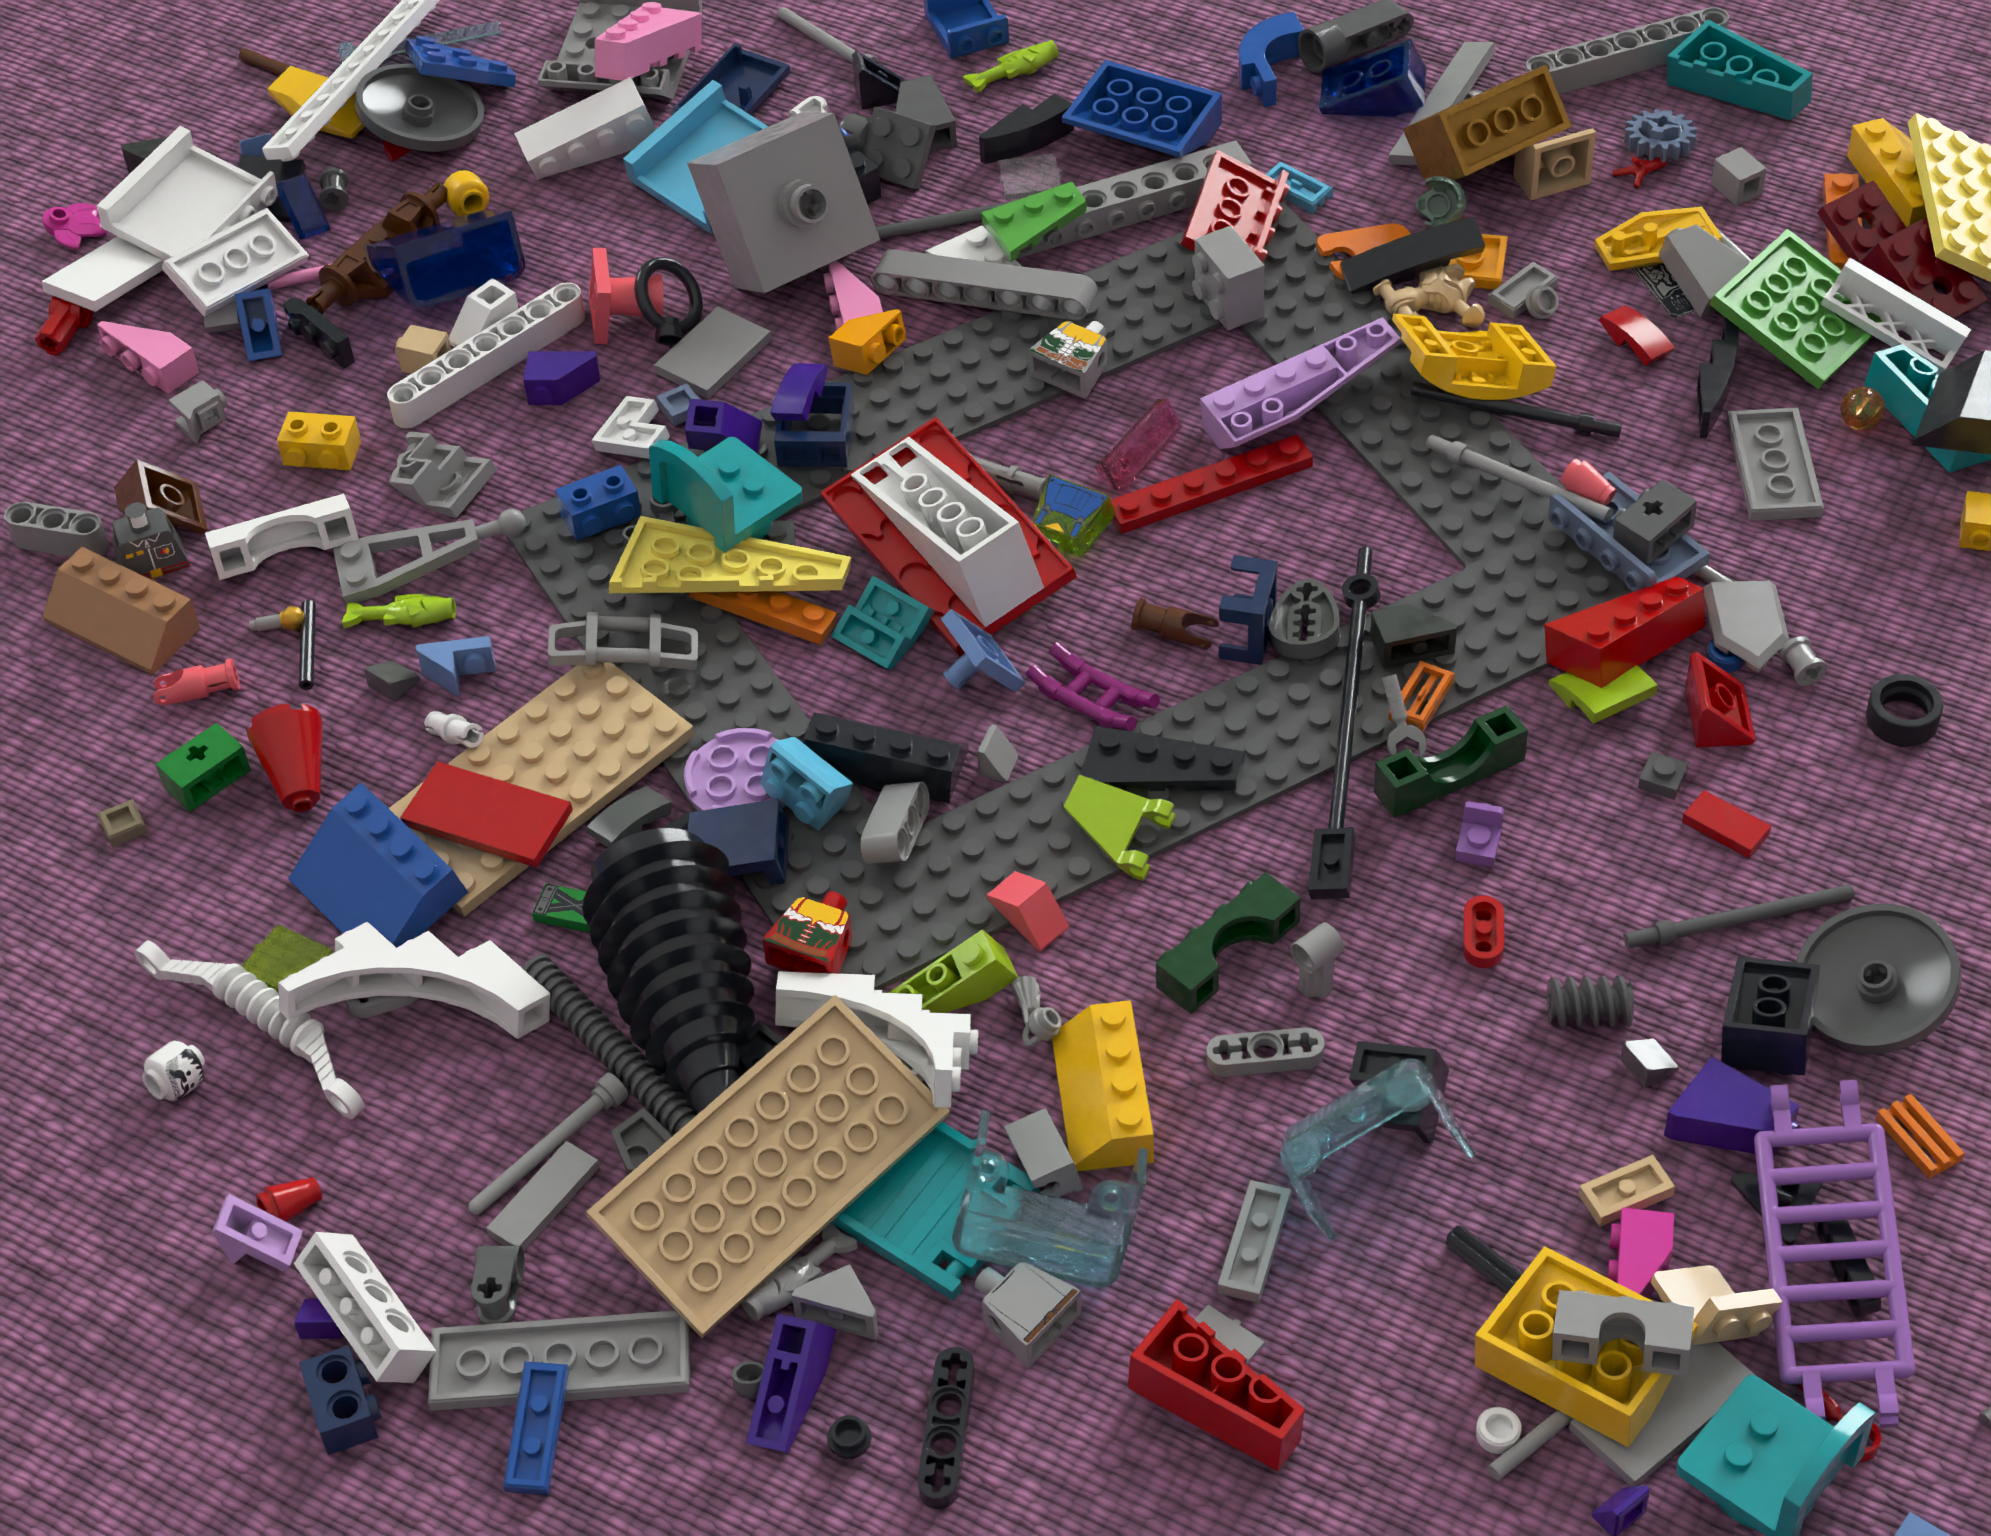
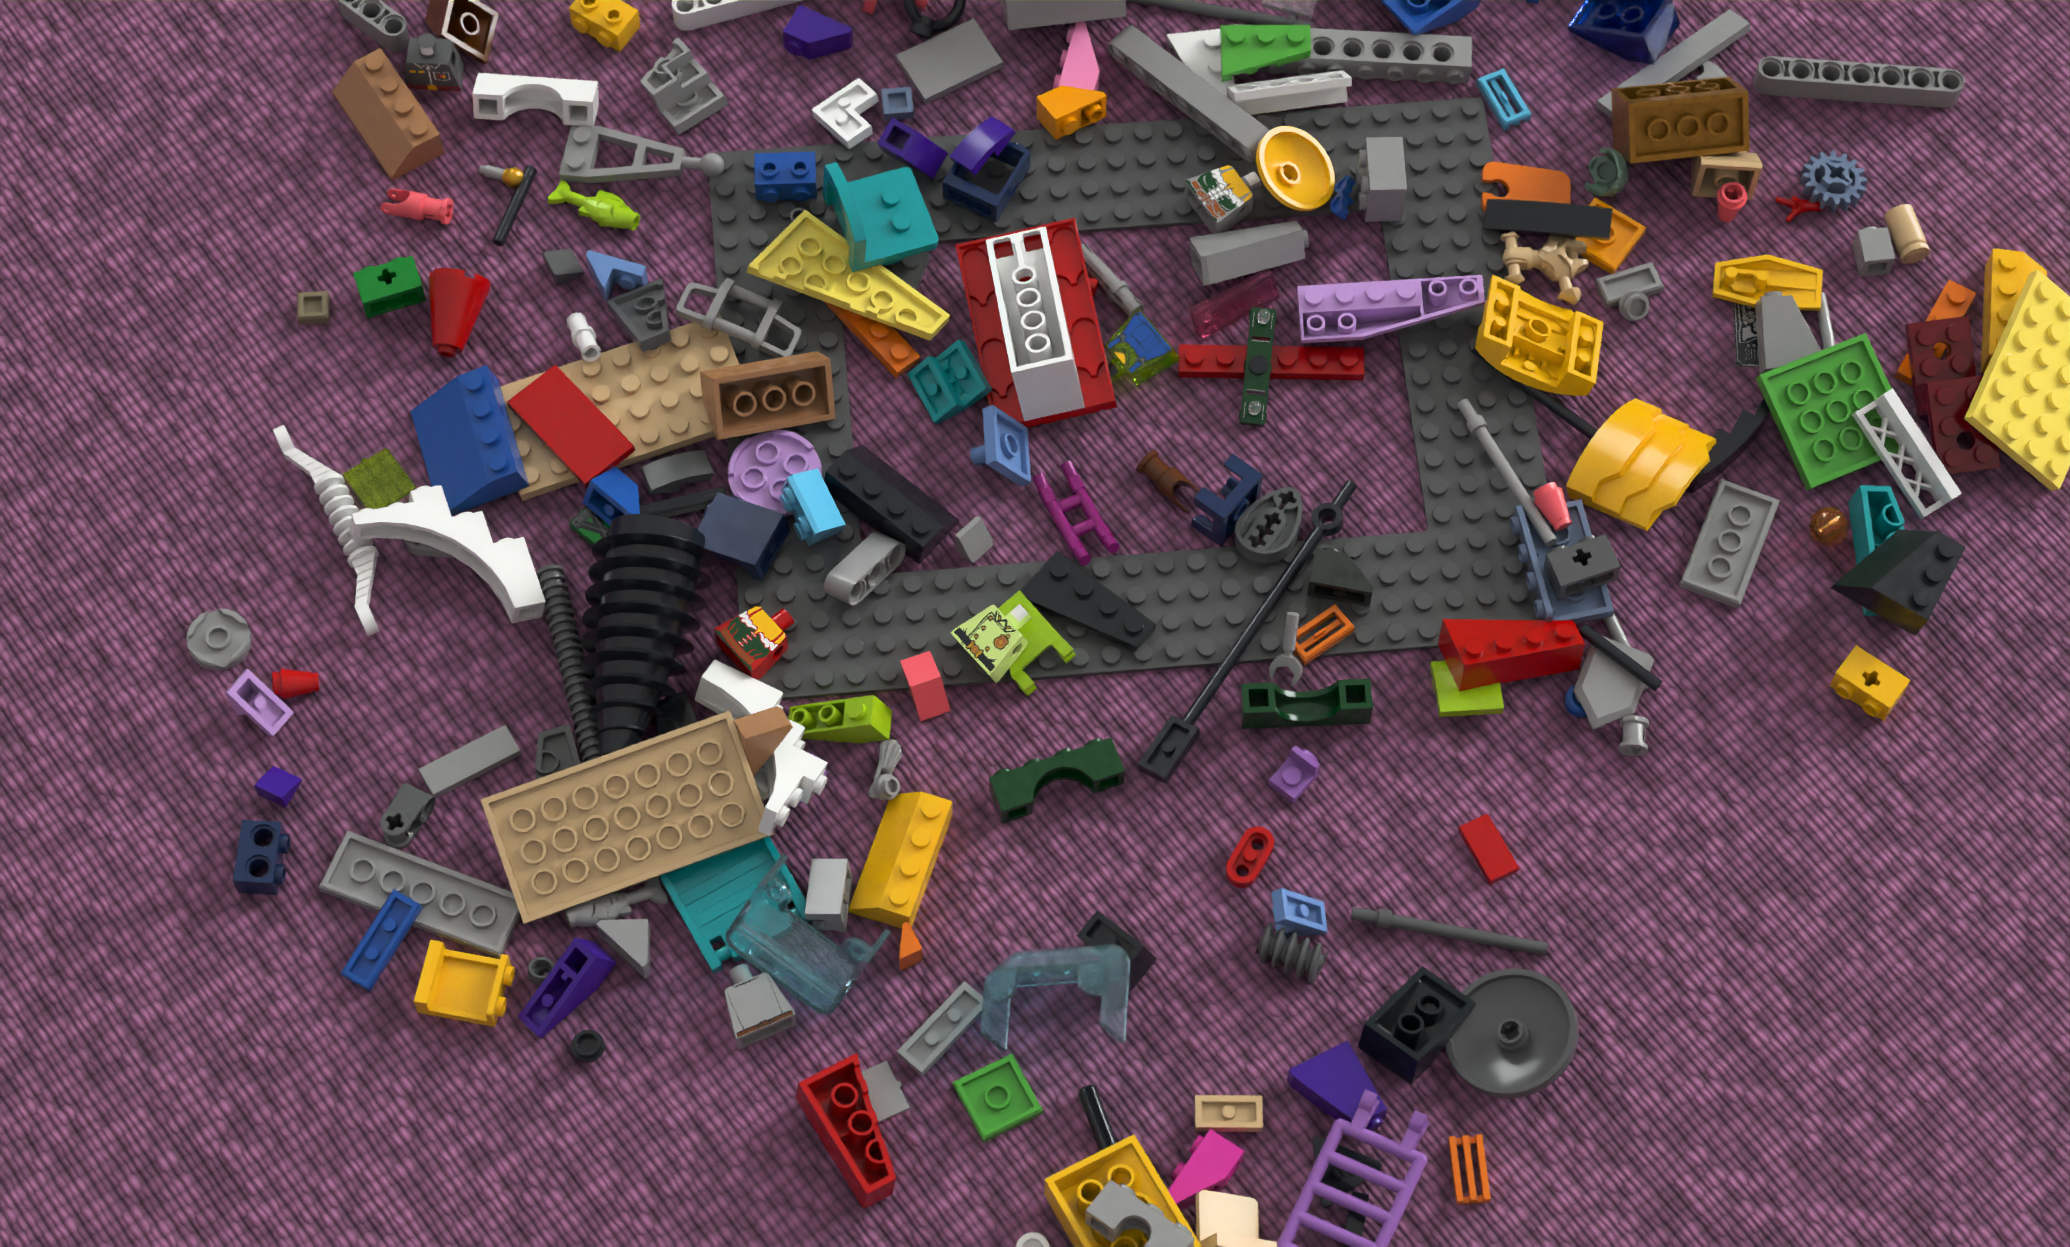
camera: 20 degrees right, 15 degrees up
white head [142,1041,205,1101] -> none
white brick [294,1232,436,1383] -> none
light grey piece [469,1072,629,1215] -> none
black beam [918,1347,975,1509] -> none
bracket [1180,150,1290,263] -> none
light grey beam [1206,1027,1324,1077] -> none
light grey piece [1290,922,1345,999] -> none
red slope [1599,305,1675,366] -> none
slope [1620,1039,1679,1088] -> none
dark grey plate [1638,752,1689,800] -> none
teal wedge [1667,19,1813,120] -> none
red slope [1685,651,1756,748] -> none
black tyre [1866,674,1944,746] -> none
none -> light grey tile [187,608,252,671]
none -> yellow panel [414,940,515,1027]
none -> blue slope [582,467,640,526]
none -> dark grey wing [606,278,671,352]
none -> medium nougat slope [700,351,836,440]
none -> medium nougat slope [733,706,793,776]
none -> orange slope [899,922,923,970]
none -> yellowish green torso [951,604,1032,683]
none -> bright green tile [952,1054,1043,1143]
none -> light grey slope [1189,220,1309,286]
none -> white fence [1226,70,1352,115]
none -> dark green piece [1239,307,1277,427]
none -> yellow dish [1256,126,1335,211]
none -> medium blue slope [1272,888,1328,937]
none -> blue piece [1330,175,1356,221]
none -> yellow slope [1566,398,1716,531]
none -> black piece [1579,624,1663,691]
none -> coral cone [1717,182,1747,222]
none -> tan piece [1884,204,1930,264]

